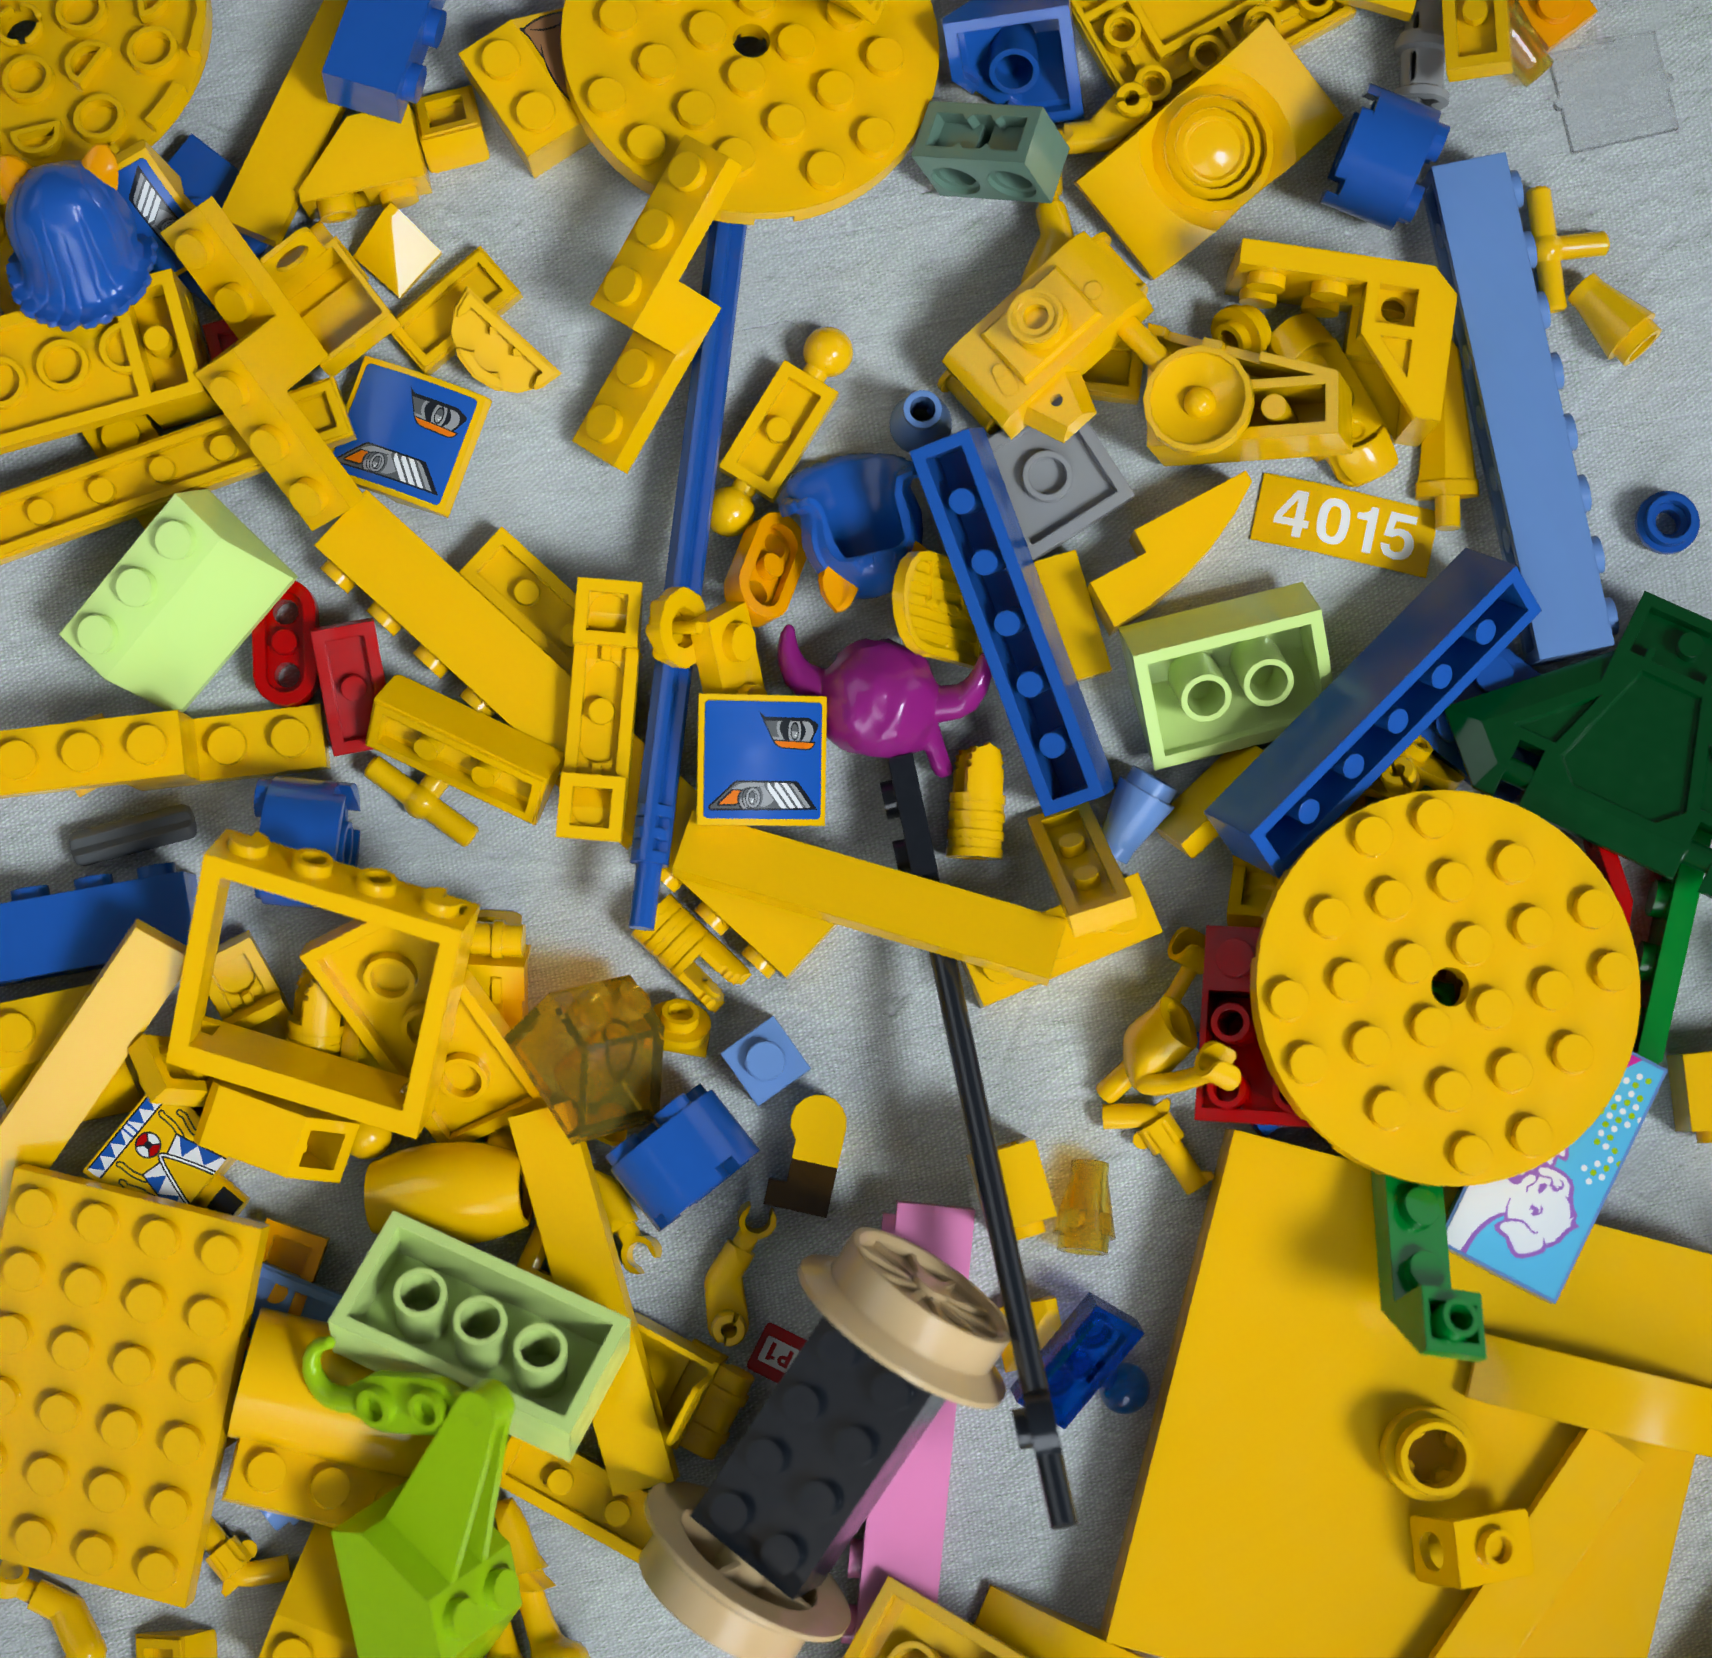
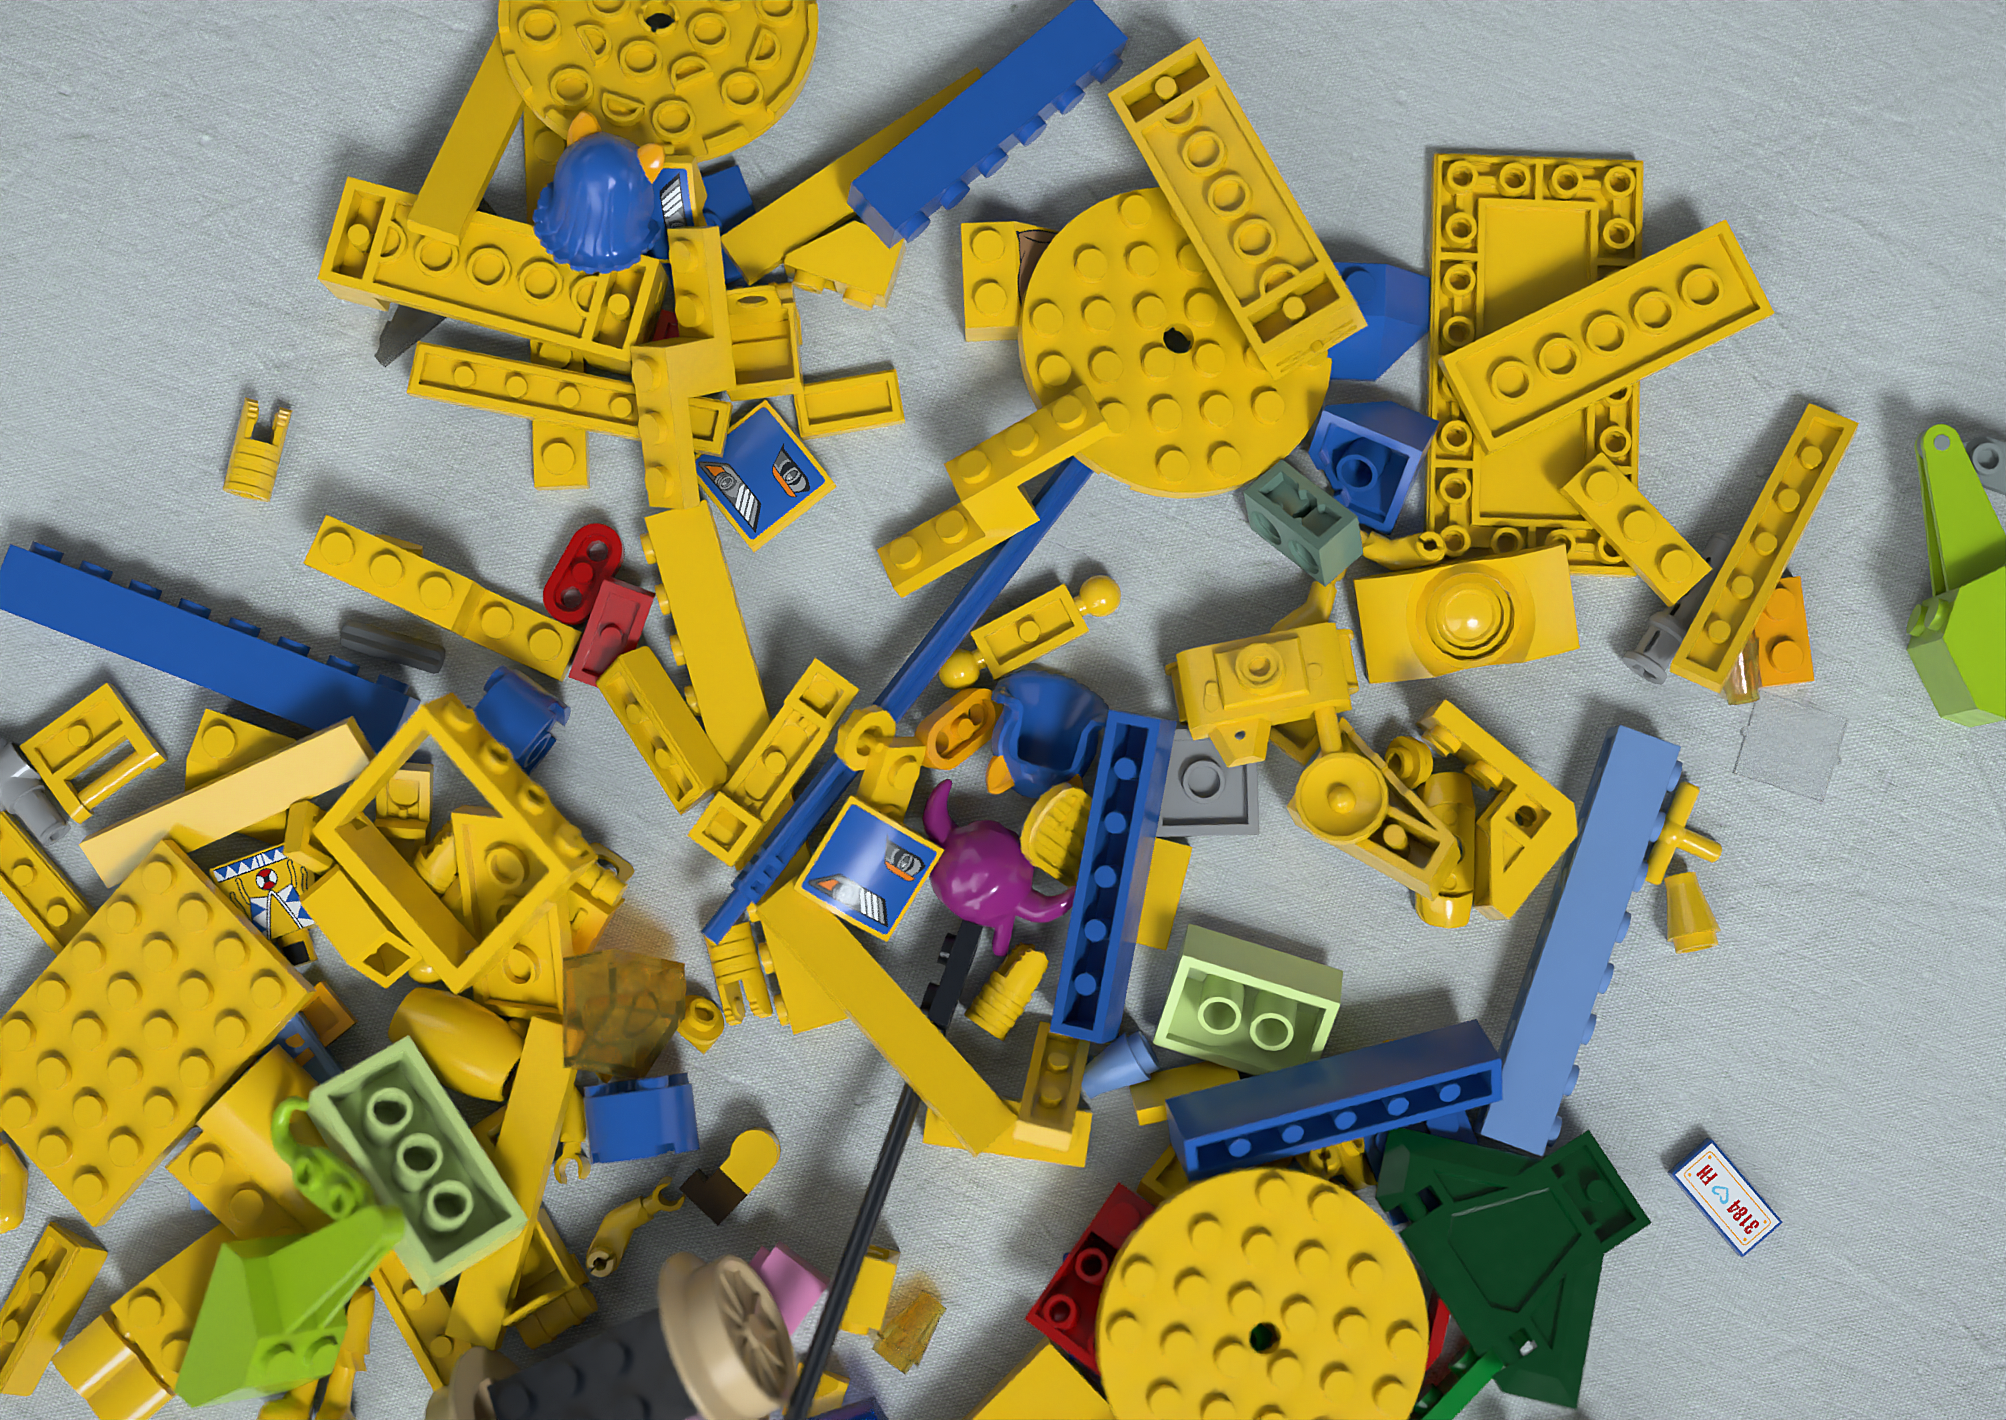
camera: 30 degrees right, 0 degrees up
yellowish green slope [59,489,298,713] -> none
yellow piece [205,1516,291,1598] -> none
yellow slope [353,202,442,300] -> none
yellow piece [364,756,479,847] -> none
yellow slope [412,85,490,173] -> none
yellow plate [450,286,562,393] -> none
yellow plate [458,526,643,676] -> none
medium blue brick [720,1016,811,1106] -> none
red sticker [747,1322,807,1383] -> none
medium blue cone [890,390,952,453] -> none
yellow slope [1087,471,1252,636] -> none
yellow piece [1096,927,1241,1104] -> none
yellow piece [1102,1096,1215,1195] -> none
yellow sticker [1250,473,1436,578] -> none
blue brick [1319,83,1450,231] -> none
yellow bar [1415,340,1479,531] -> none
blue plate [1635,491,1700,555] -> none

